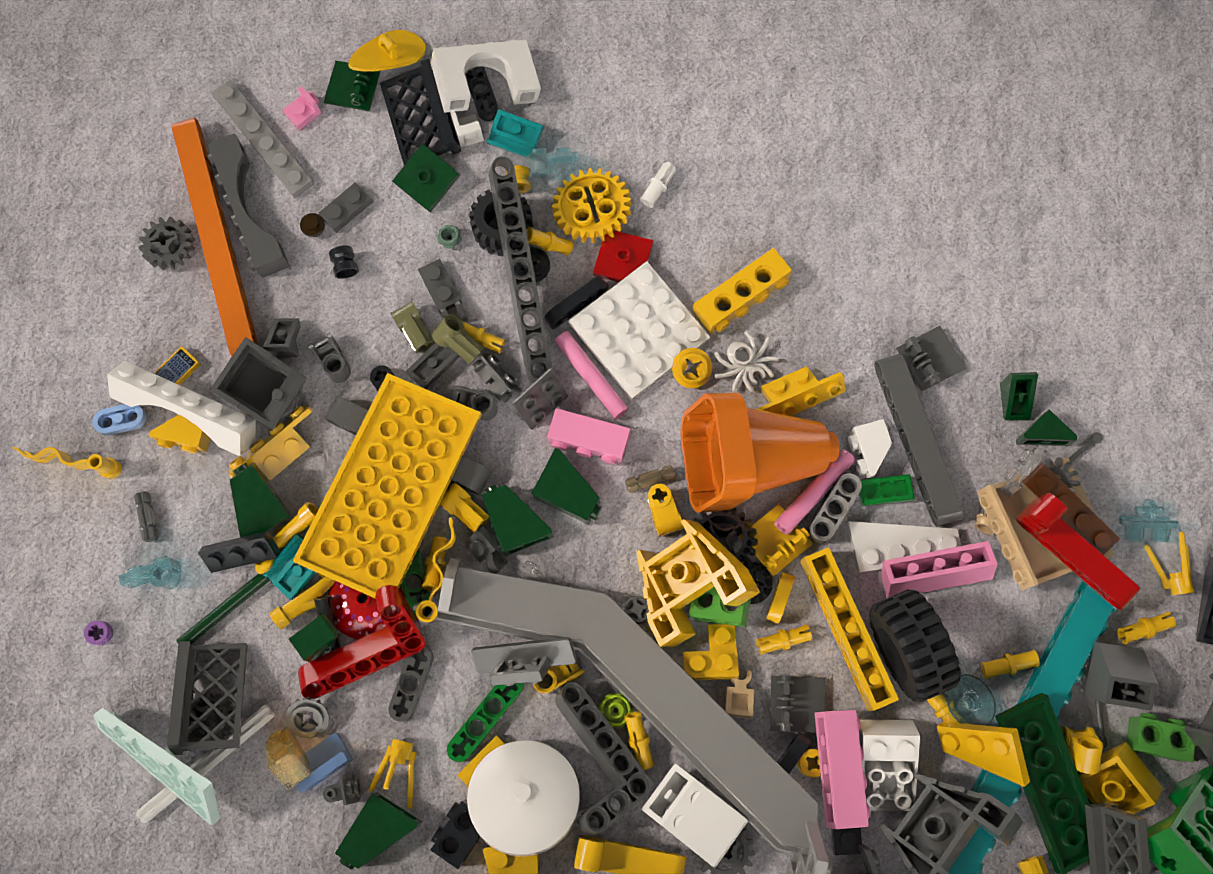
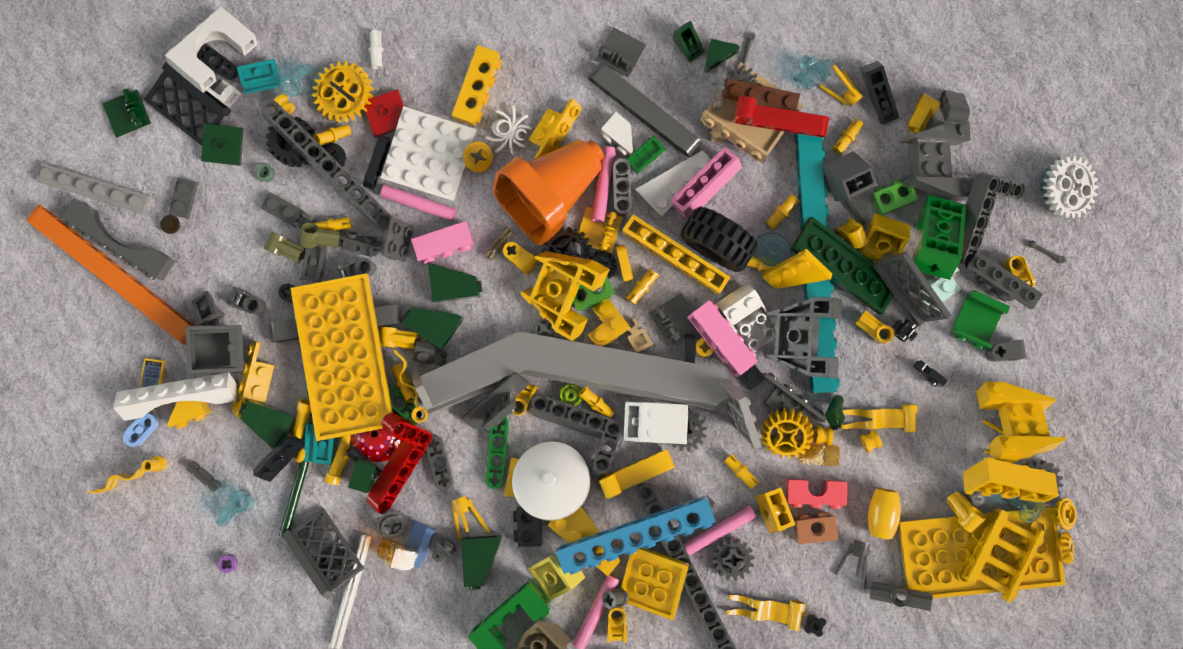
camera: 30 degrees left, 10 degrees up
light aqua wing [93,708,221,826] -> none
dark grey gear [139,217,195,271] -> none
bright pink bracket [282,86,321,131] -> none
black wheel [328,245,359,279] -> none
yellow shield [348,30,425,71] -> none

